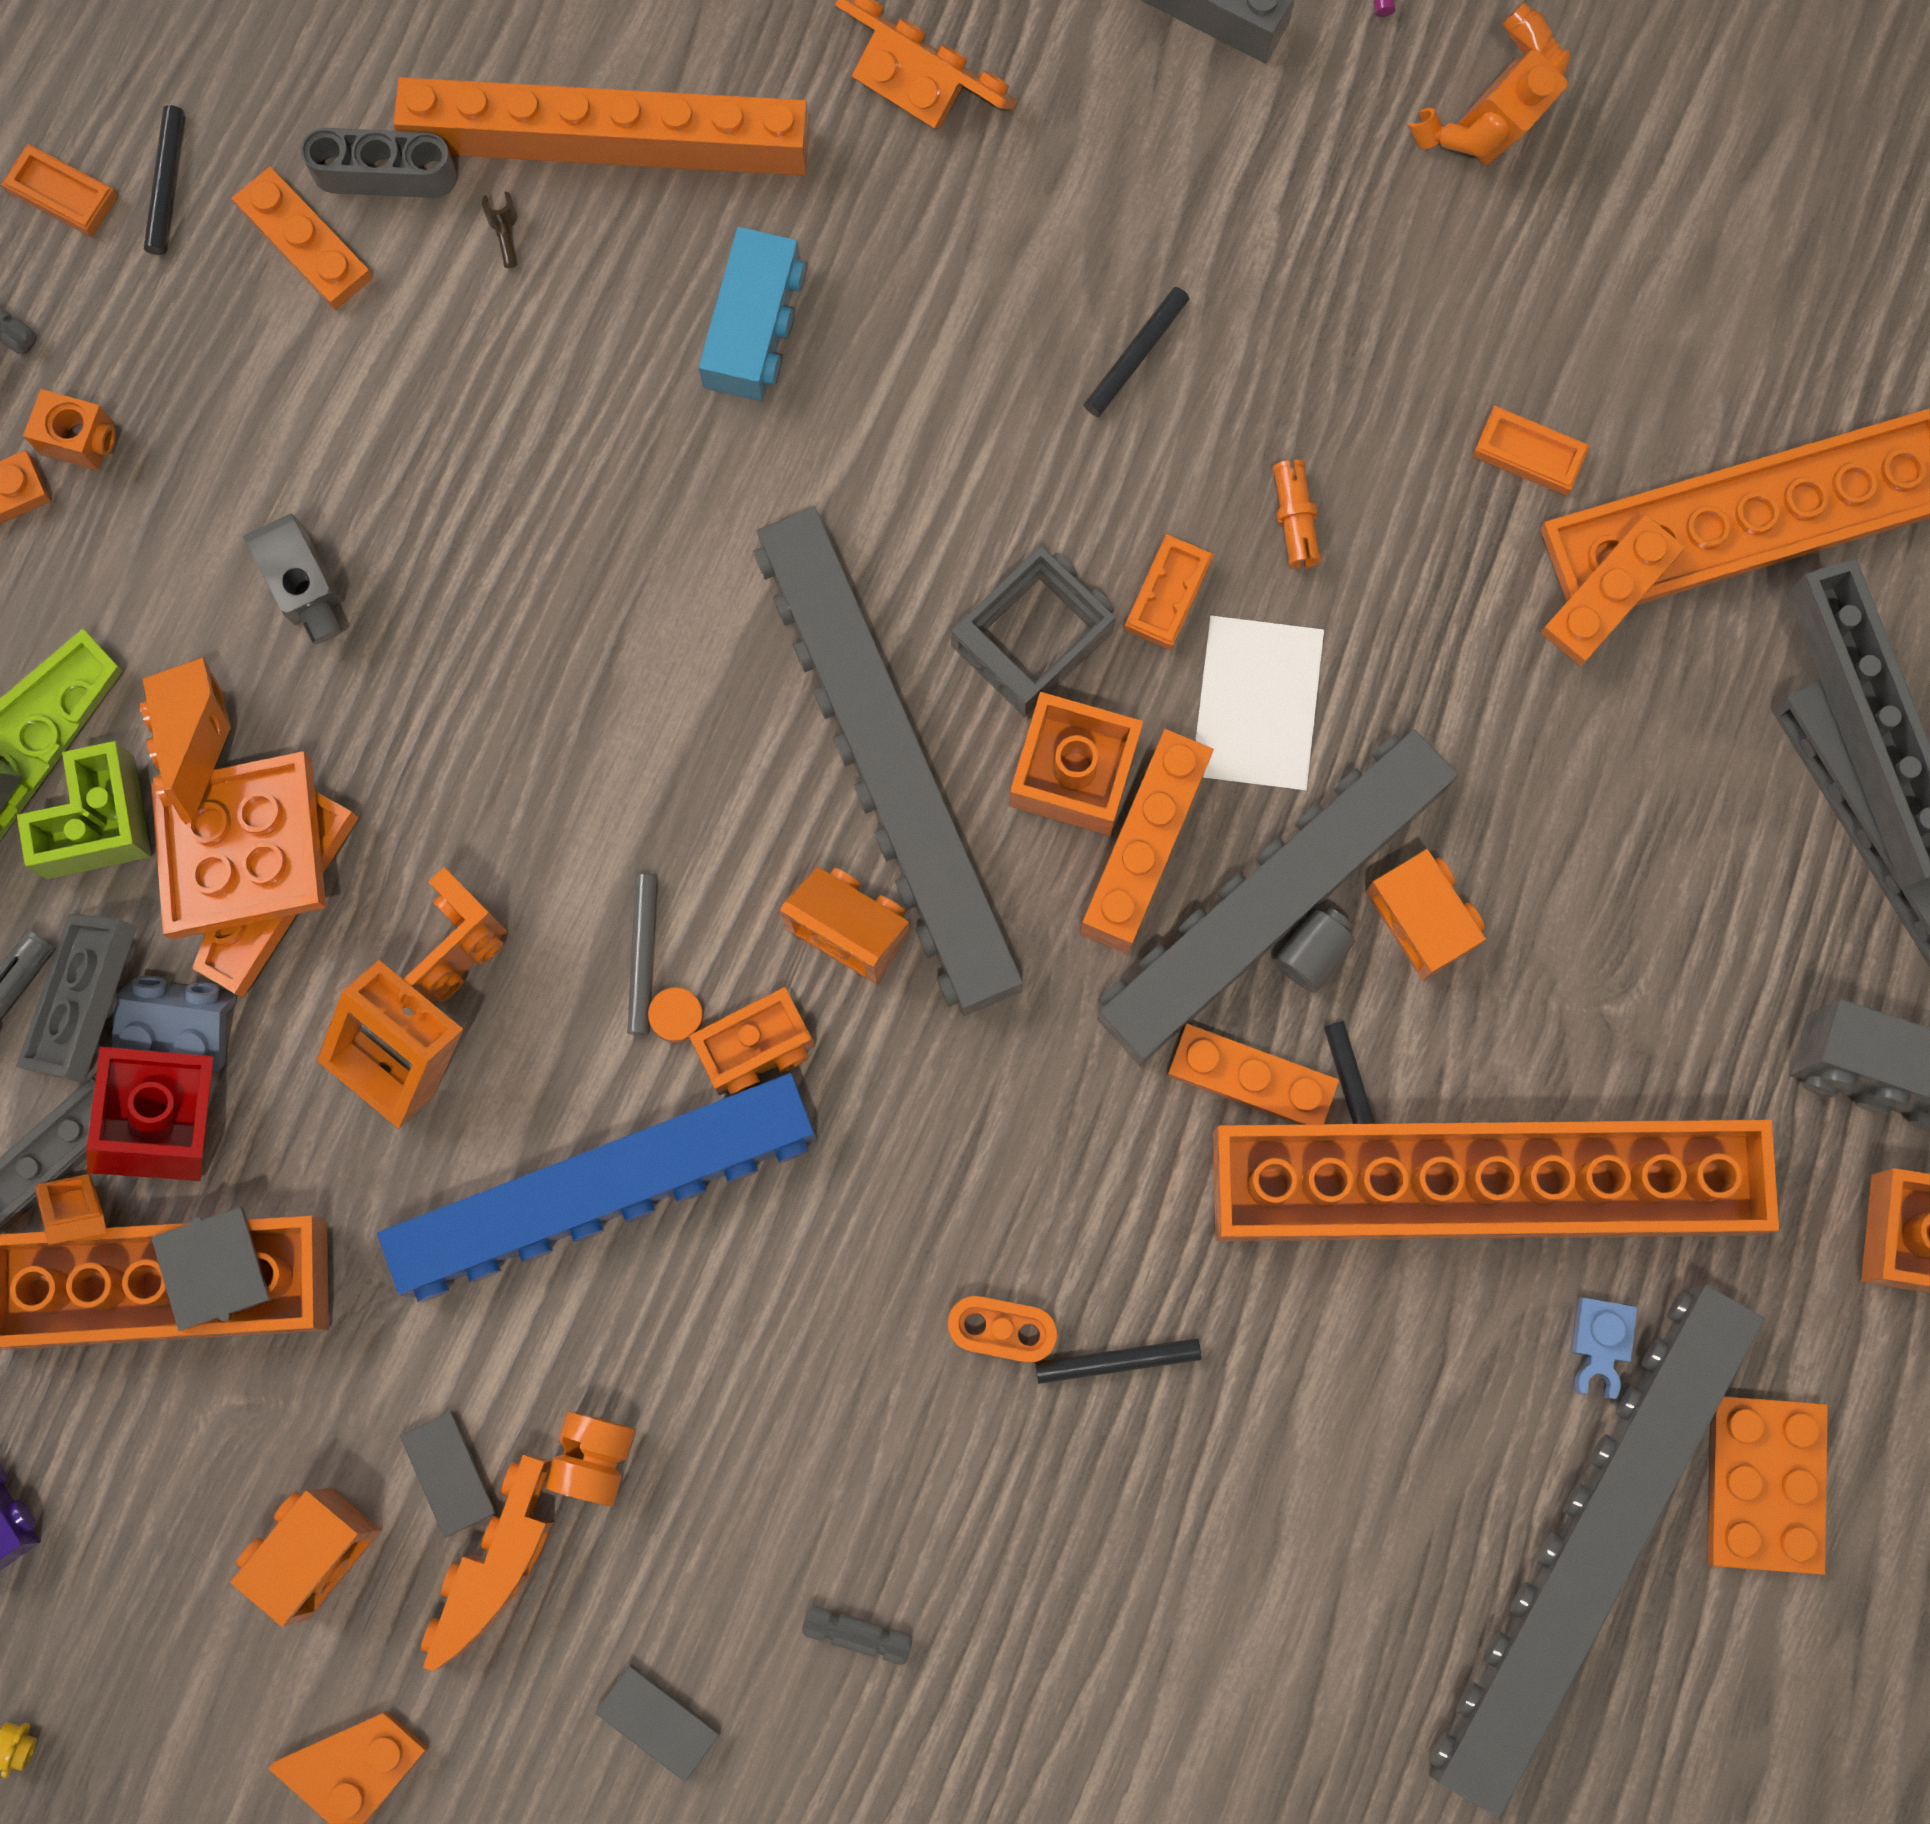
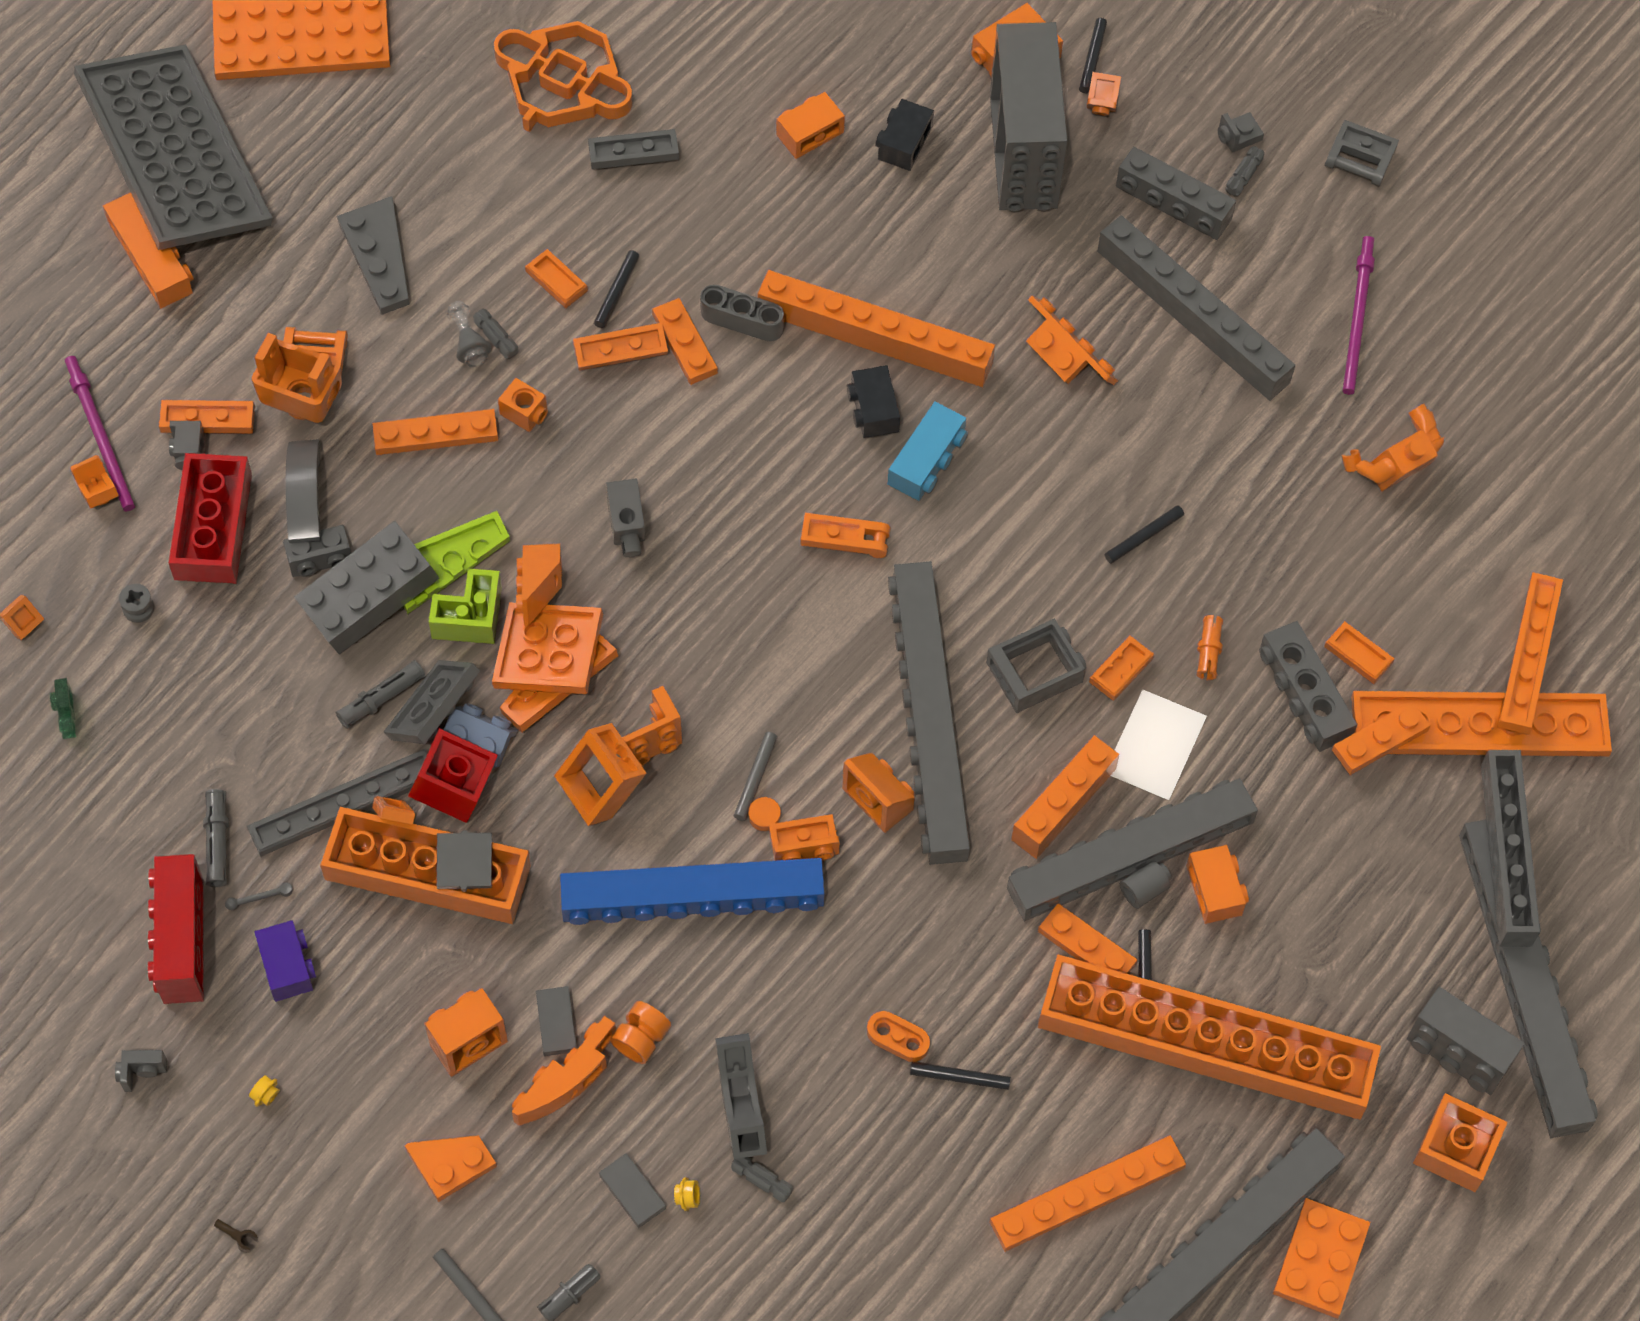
camera: 15 degrees right, 15 degrees down
dark brown hand [482,192,517,268] -> none
orange brick [1009,692,1143,836] -> none
medium blue plate [1571,1298,1638,1399] -> none
none -> orange plate [573,323,668,371]
none -> yellow plate [674,1177,700,1211]
none -> dark grey arch [715,1033,767,1159]
none -> orange plate [801,513,891,558]
none -> black brick [847,365,900,438]
none -> orange plate [990,1135,1186,1252]
none -> dark grey brick [1259,620,1358,752]
none -> orange plate [1498,572,1563,735]

